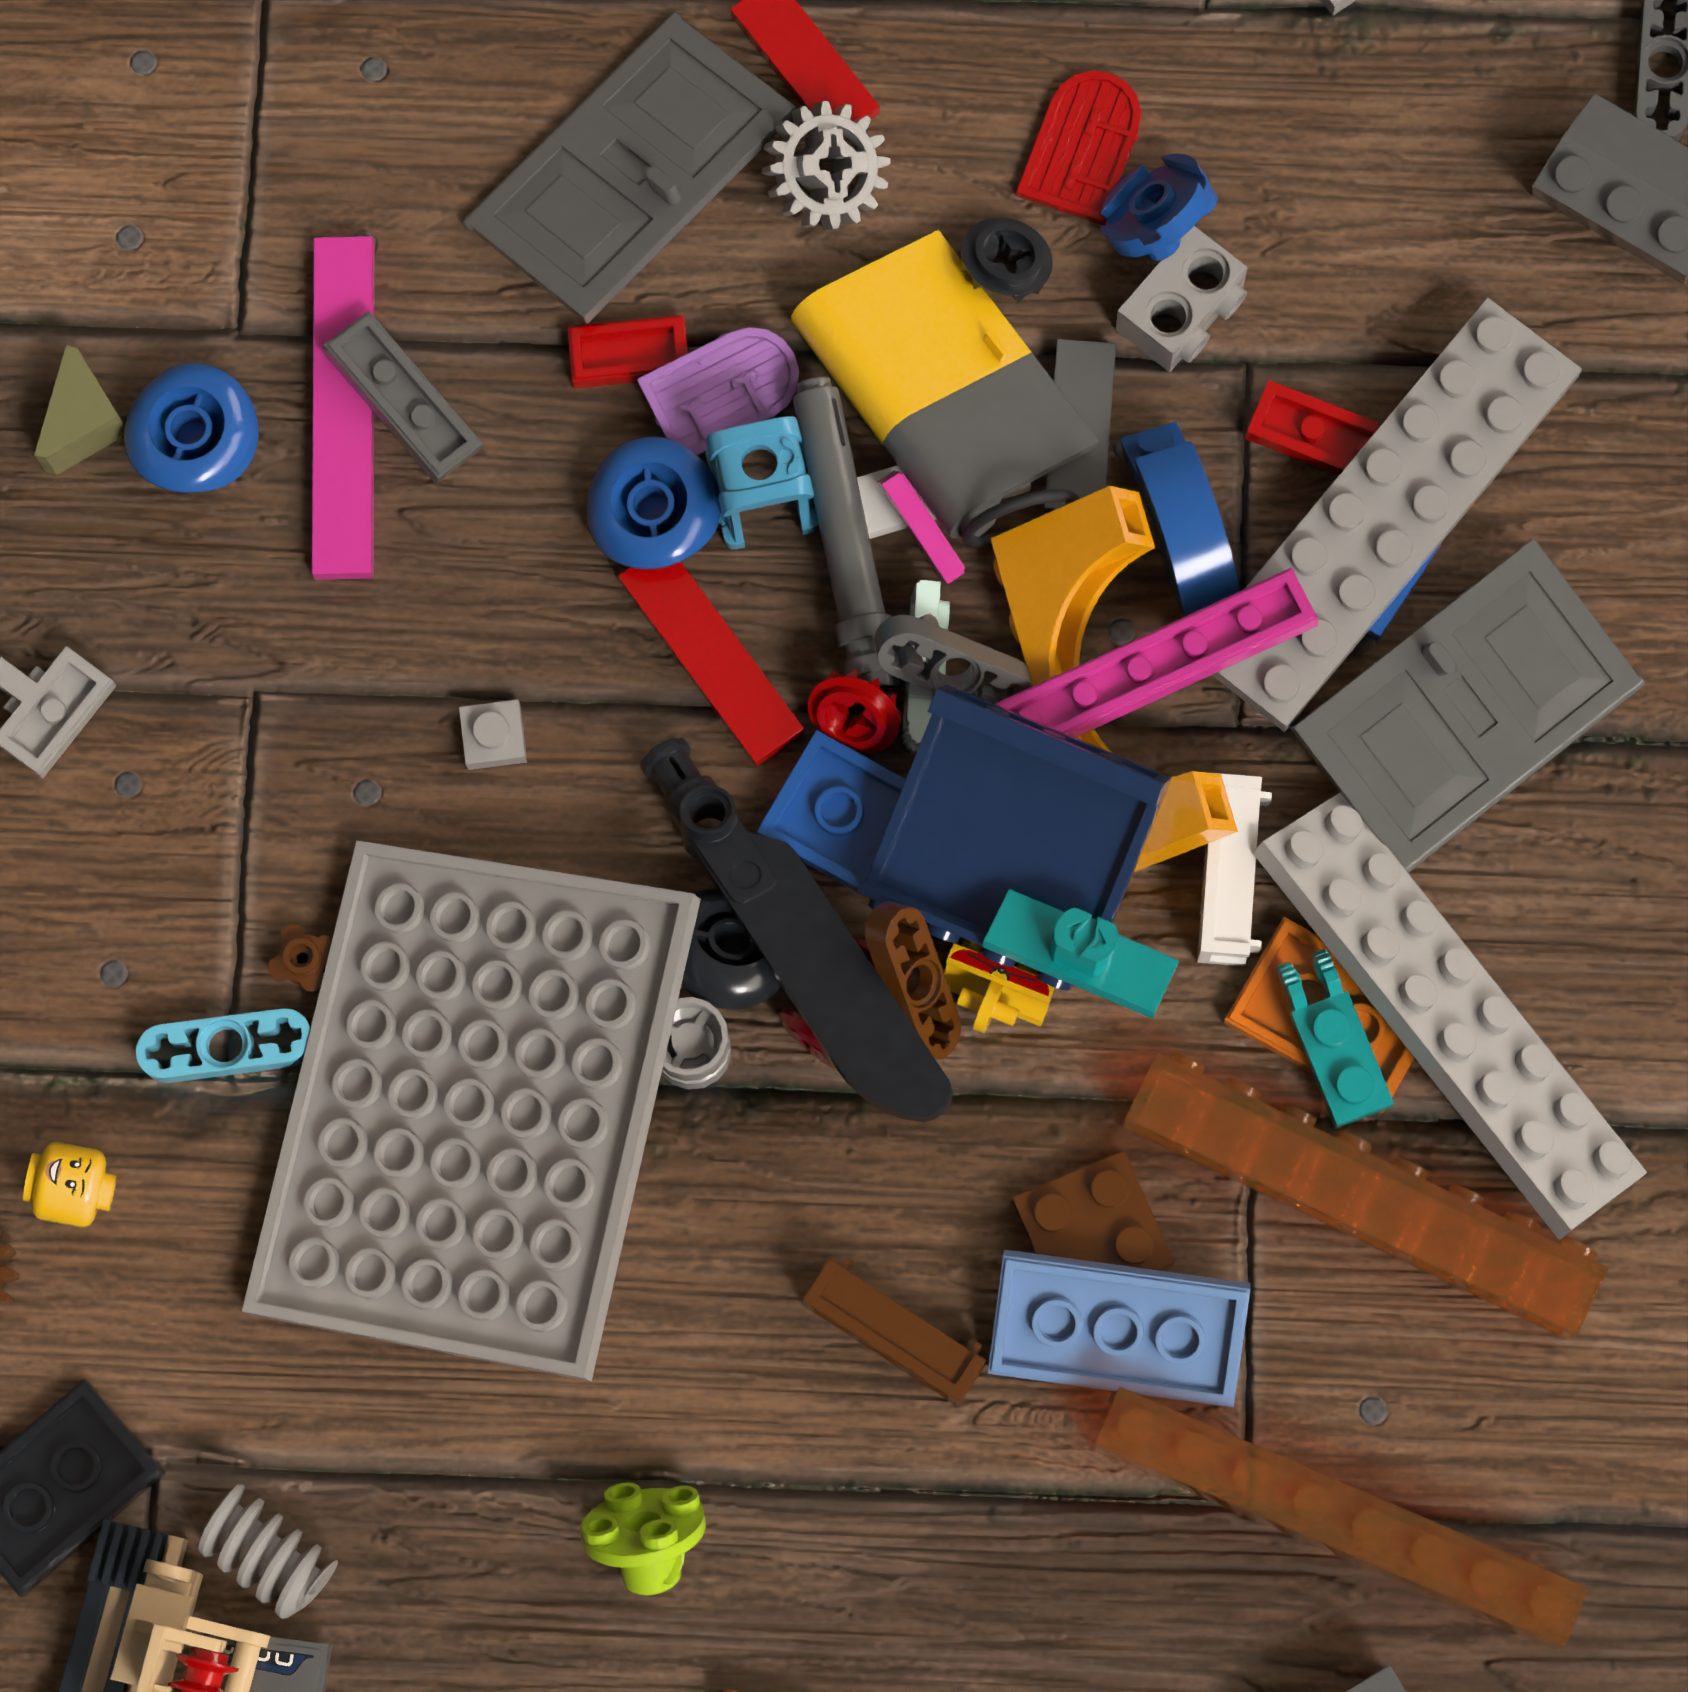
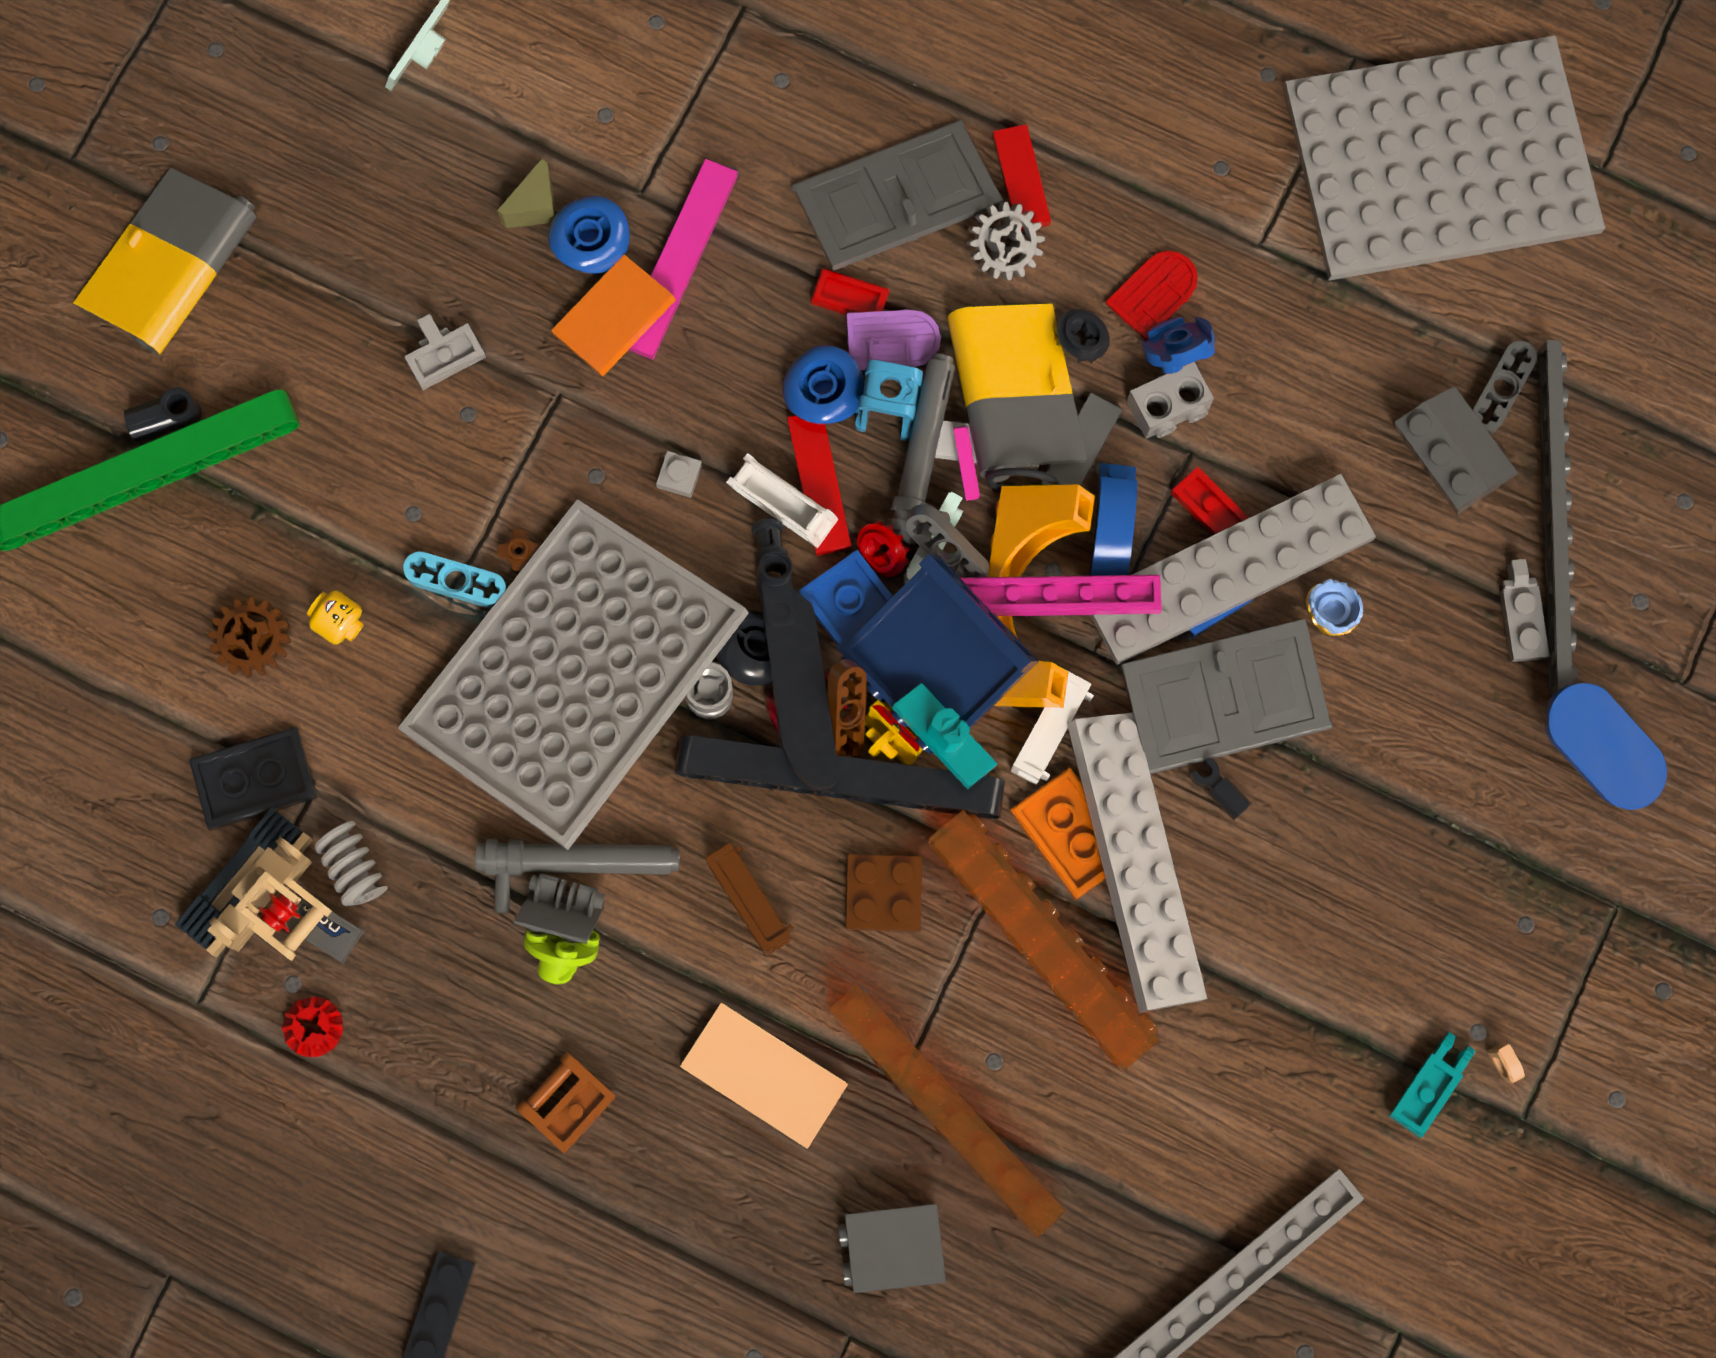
camera: 15 degrees right, 0 degrees up
dark grey tile [322,311,483,484] -> none
medium blue tile [988,1249,1251,1407] -> none
teal hinge [1276,949,1394,1129] -> none
none -> dark grey cylinder [476,838,680,914]
none -> dark grey hinge [514,873,605,943]
none -> orange tile [551,255,676,377]
none -> black beam [674,735,1005,819]
none -> light nougat tile [680,1003,848,1149]
none -> white container [726,453,838,548]
none -> black bar [1190,758,1252,821]
none -> light blue hair [1306,579,1363,636]

